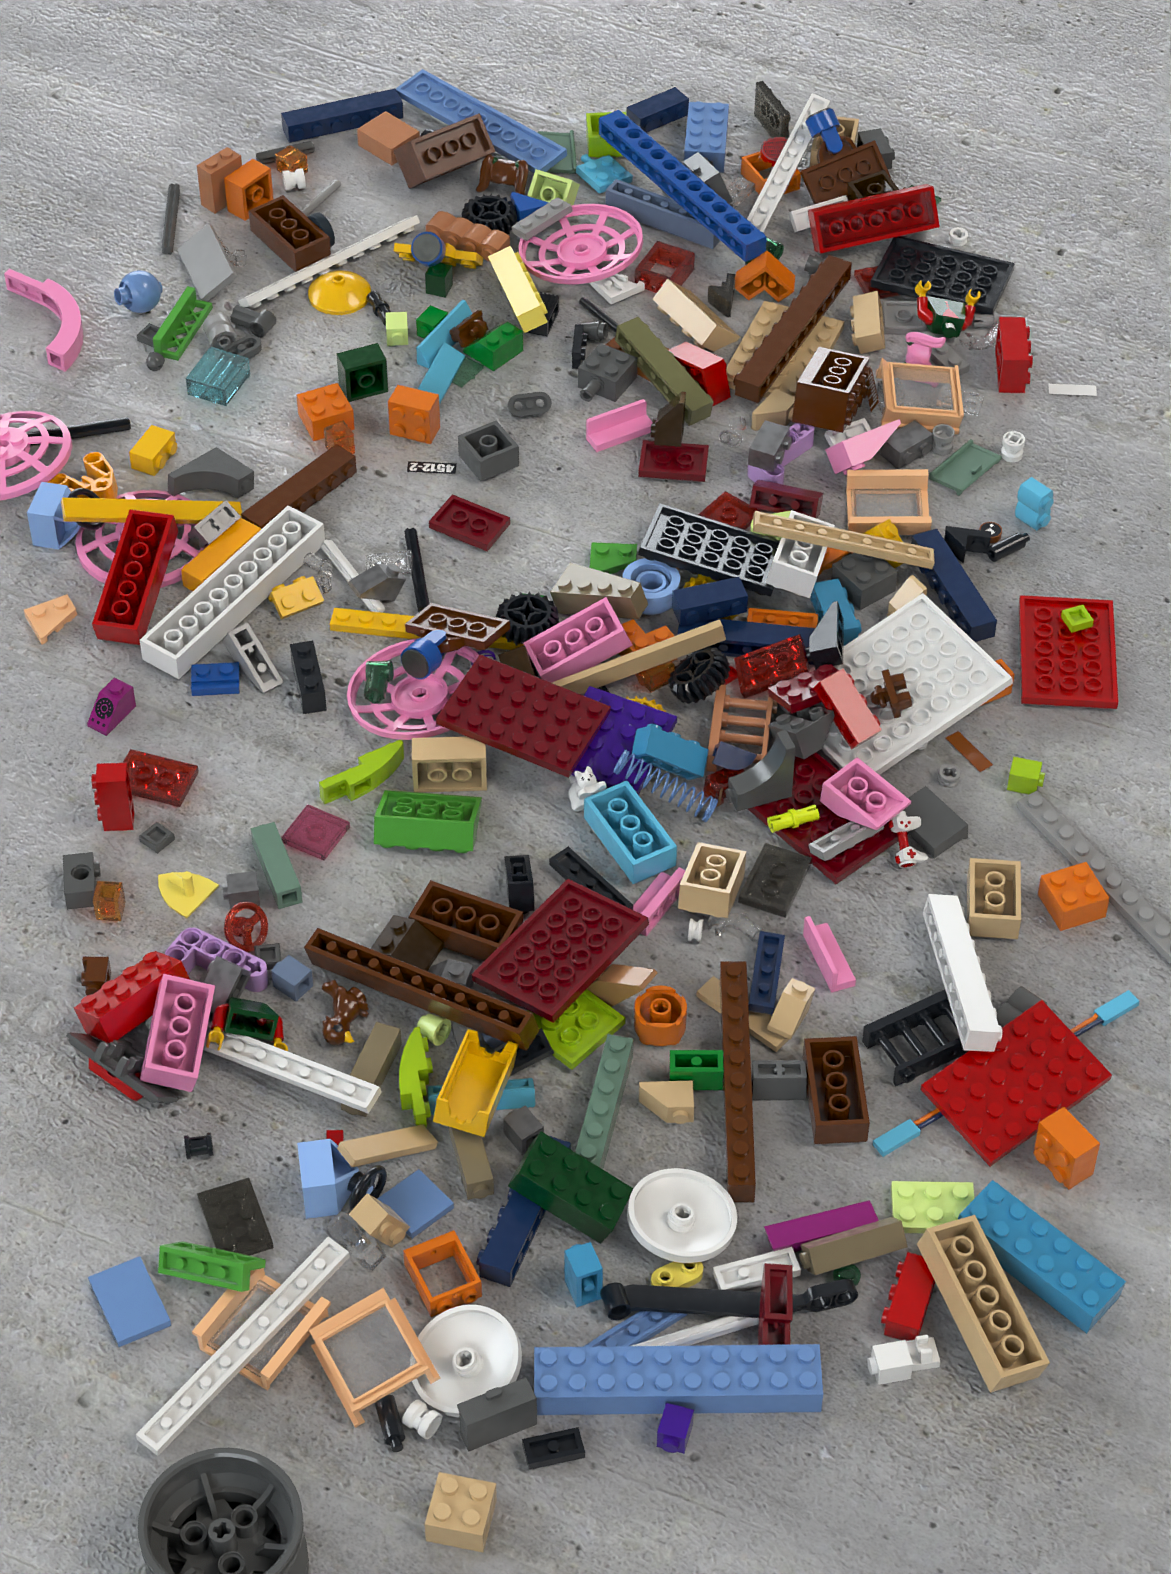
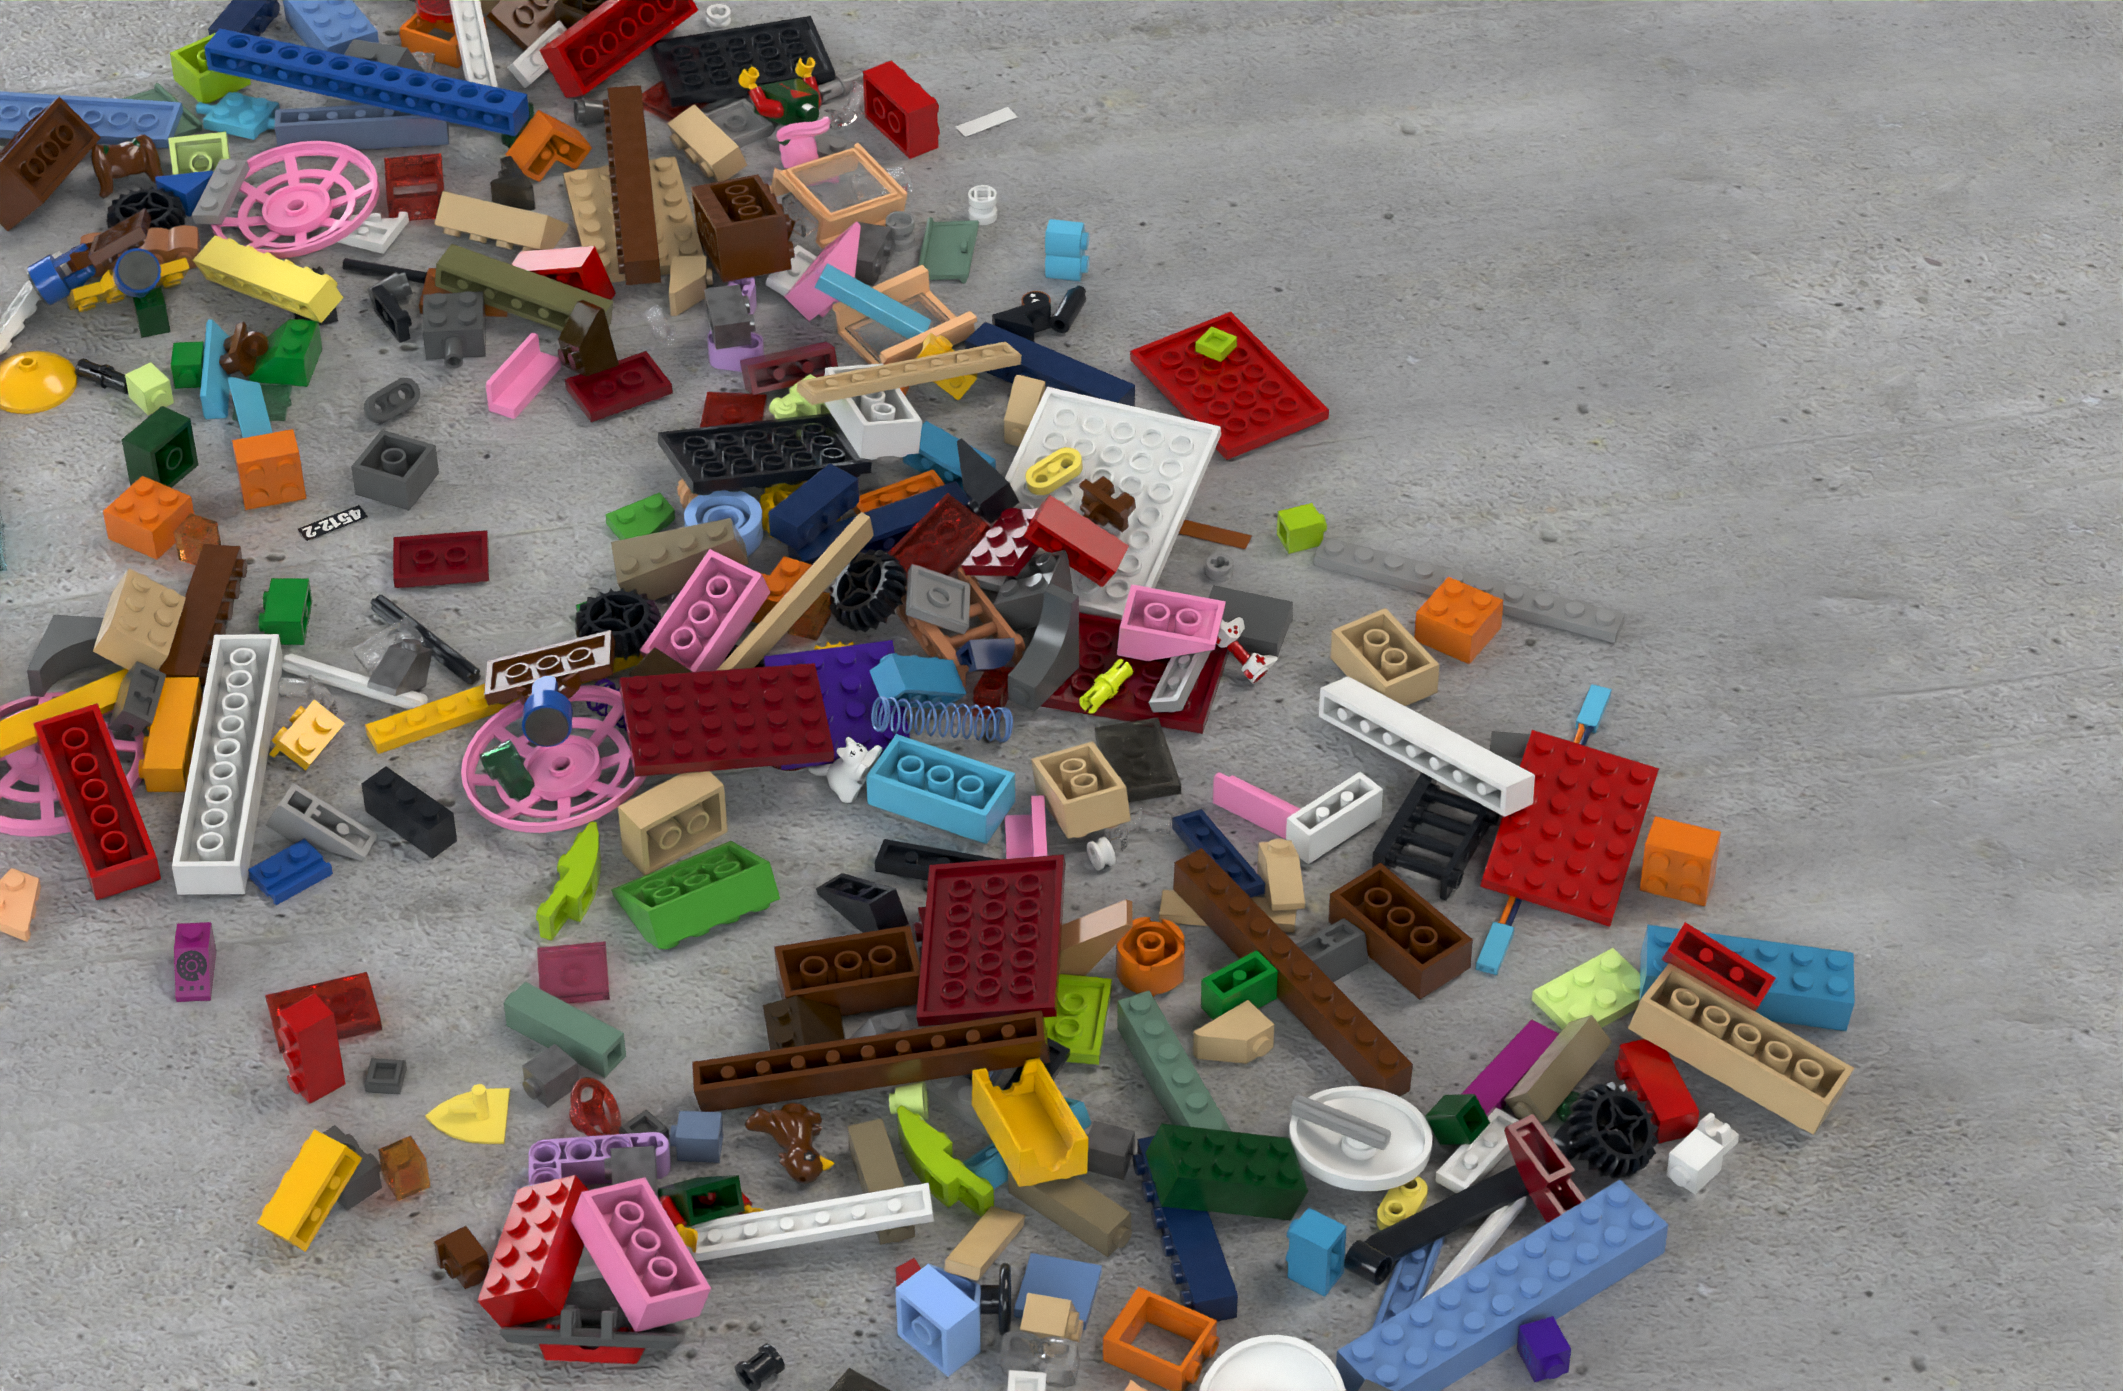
camera: 35 degrees left, 5 degrees down
dark grey brick [831,553,898,610] -> none
none -> plate [27,208,151,305]
none -> tan brick [93,568,186,670]
none -> yellow brick [257,1129,362,1252]
none -> green brick [259,578,313,645]
none -> medium azure slope [814,263,932,339]
none -> light grey tile [906,564,971,635]
none -> light yellow plate [1025,447,1083,495]
none -> white brick [1286,772,1383,864]
none -> light grey axle [1291,1095,1391,1150]
none -> dark green brick [1425,1094,1490,1145]
none -> black gear [1566,1082,1659,1179]
none -> red brick [1661,922,1776,1011]

